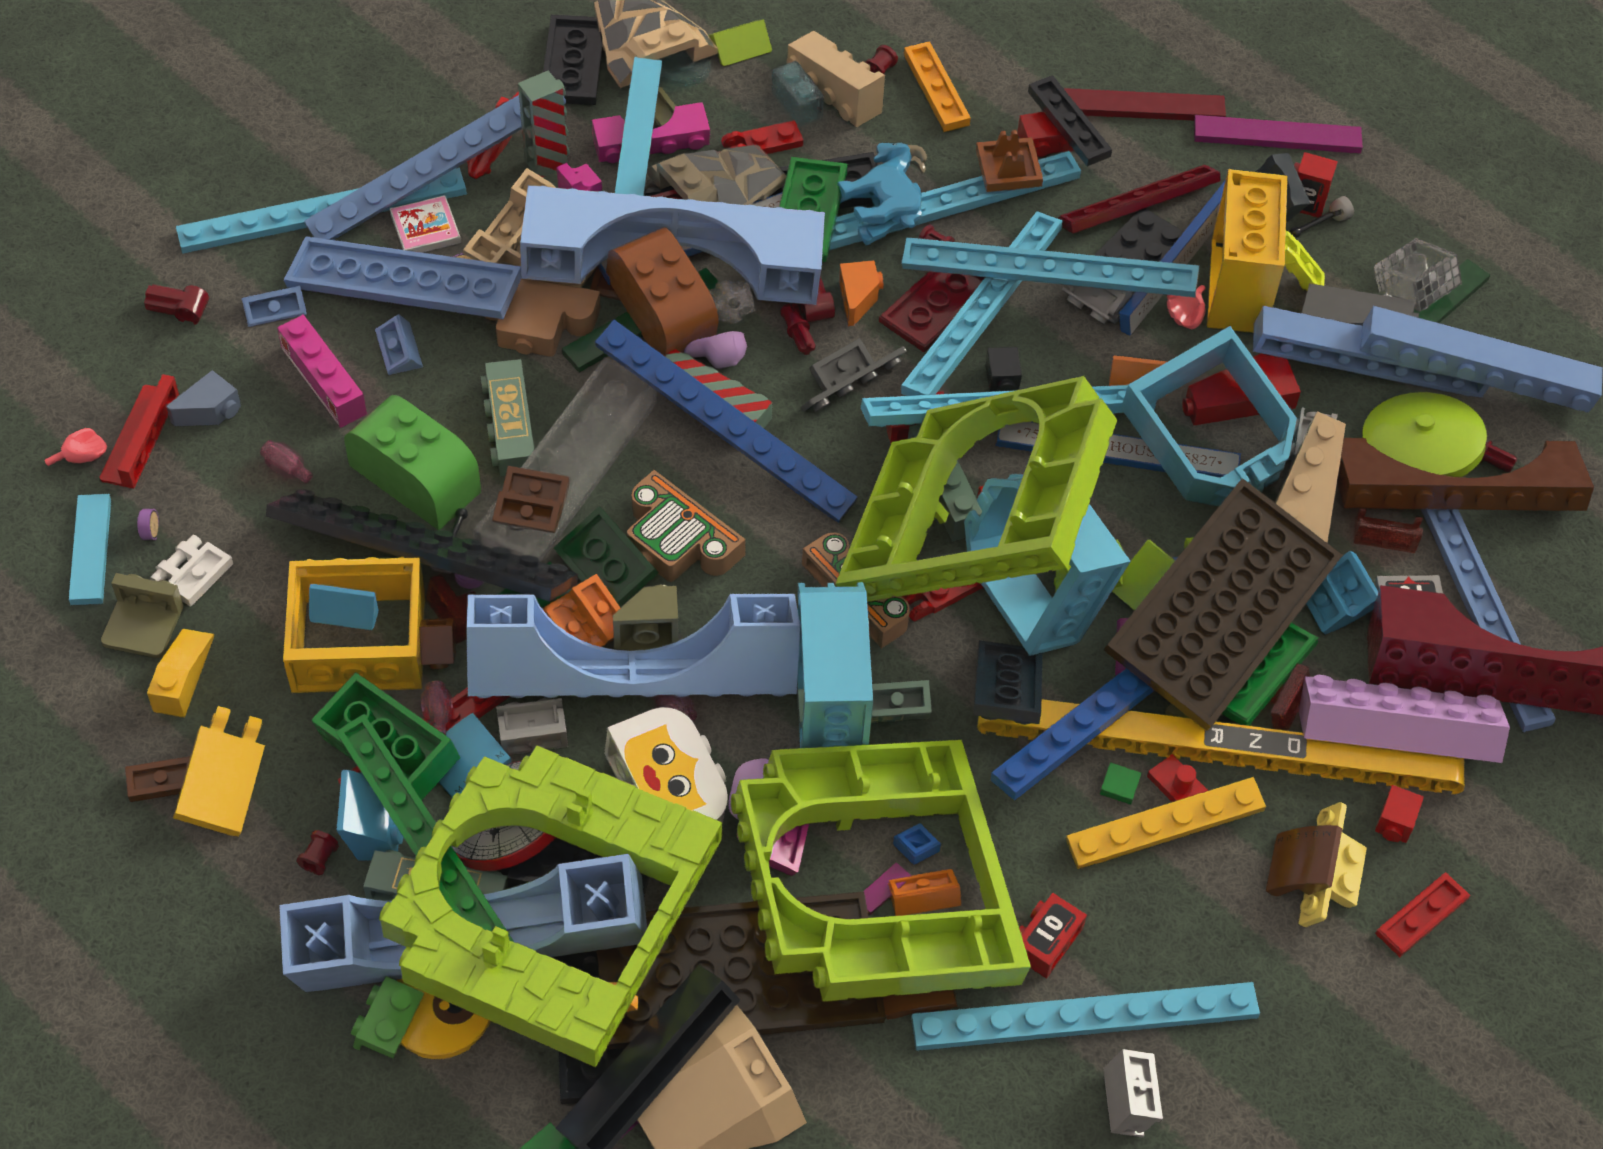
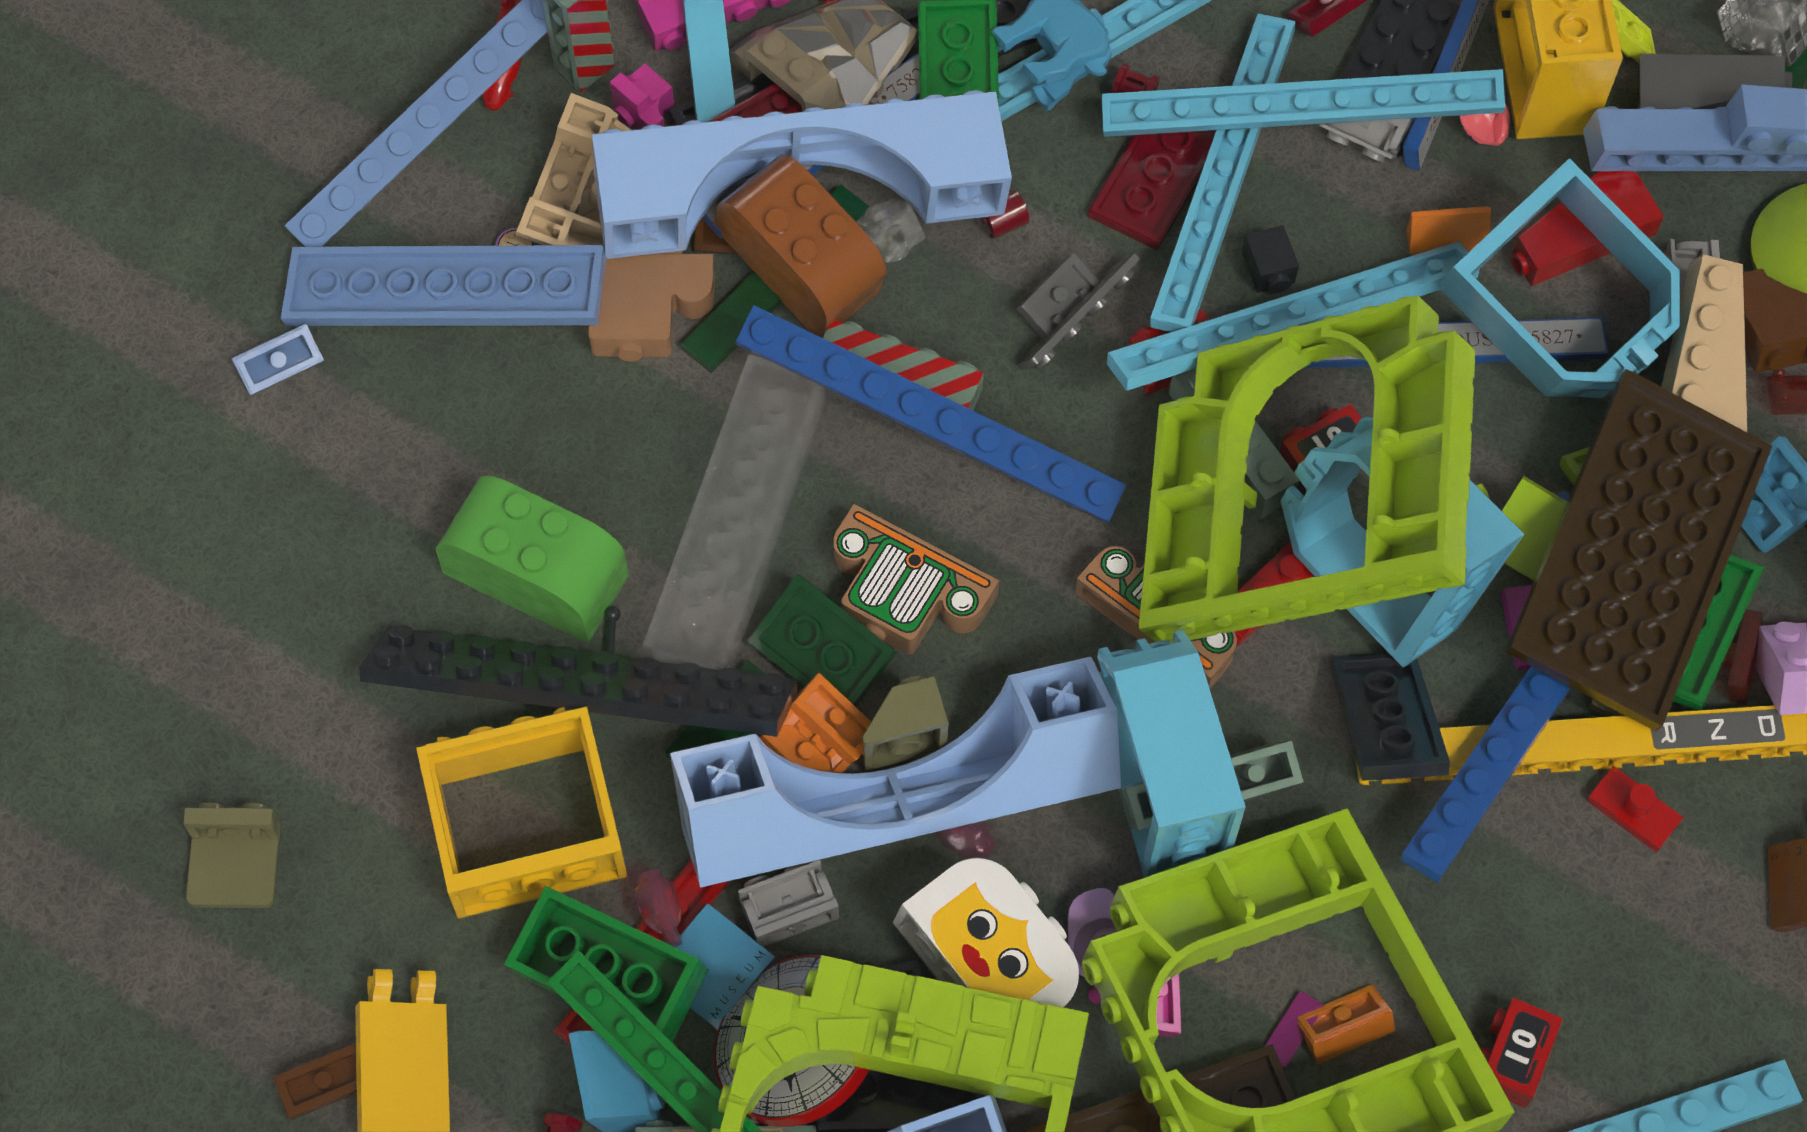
camera: 10 degrees left, 10 degrees up
coral piece [44,428,107,466] -> none
medium azure tile [69,494,111,605] -> none
red panel [99,374,179,489] -> none
medium lavender tile [137,509,159,540] -> none
dark red piece [144,284,209,325] -> none
yellow slope [147,629,214,718] -> none
white plate [150,535,233,607] -> none
sand blue slope [166,370,241,426] -> none
medium azure plate [176,168,467,254] -> none
clear pink plant [260,440,313,483] -> none
dark pink brick [277,314,367,428] -> none
dark azure slope [309,584,379,630] -> none
medium blue slope [375,314,423,375] -> none
tile [390,195,461,253] -> none
reddish brown brick [419,618,456,669] -> none
clear red tile [426,574,477,644] -> none
sand green brick [481,359,537,477] -> none
reddish brown slope [492,466,571,533] -> none
lavender piece [684,331,747,369] -> none
dark red axle [780,303,816,355] -> none
orange slope [839,260,883,326] -> none
blue tile [893,823,941,865] -> none
yellow plate [1066,777,1266,869] -> none
green tile [1100,762,1142,805] -> none

